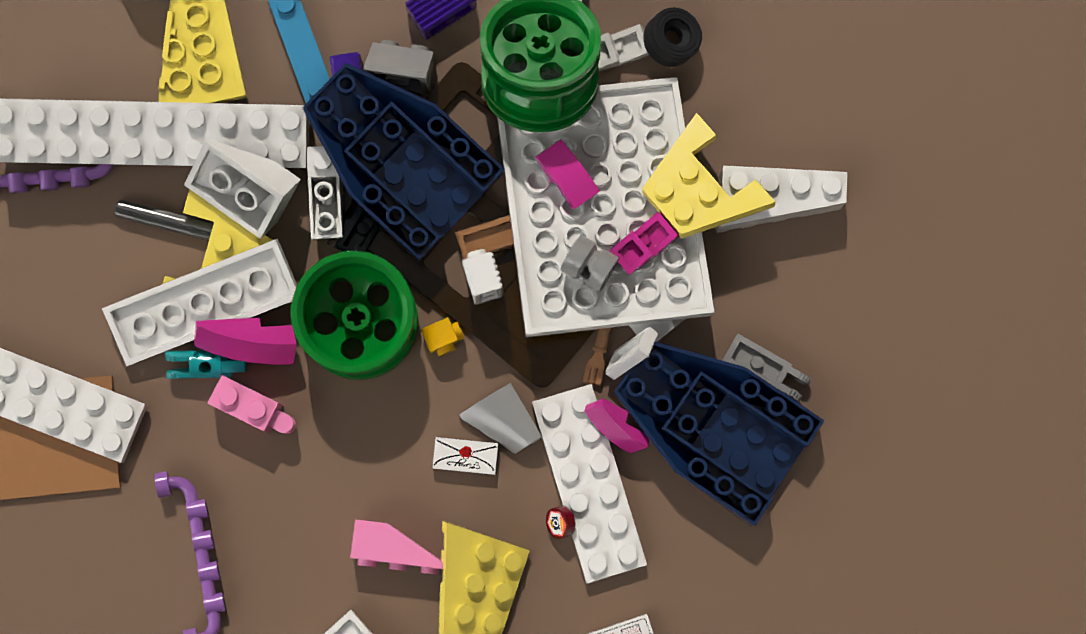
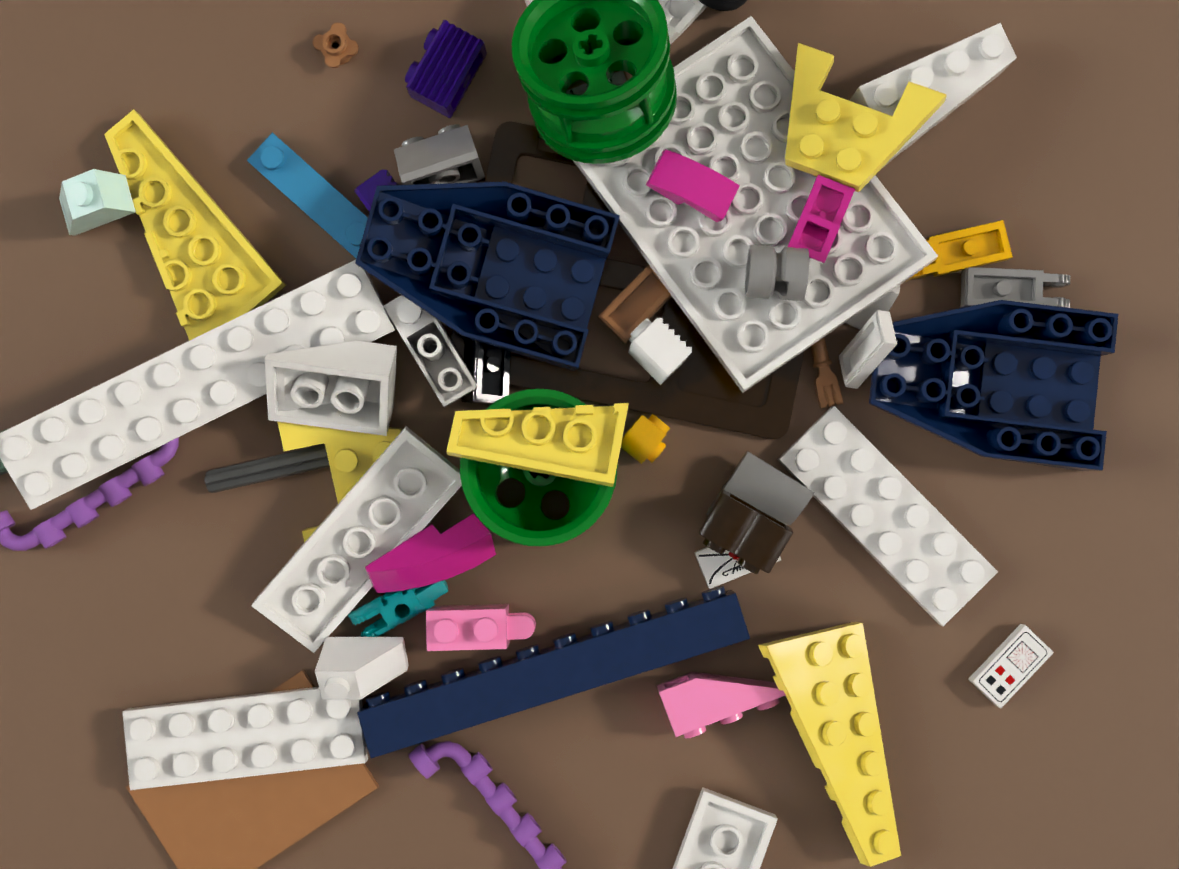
camera: 25 degrees left, 5 degrees up
tile [546,506,575,539] -> none
dark pink slope [584,398,650,454] -> none
none -> white slope [315,637,409,700]
none -> dark blue brick [357,586,750,758]
none -> light yellow wing [446,403,629,487]
none -> dark brown brick [700,490,793,574]
none -> yellow hinge [906,220,1013,281]

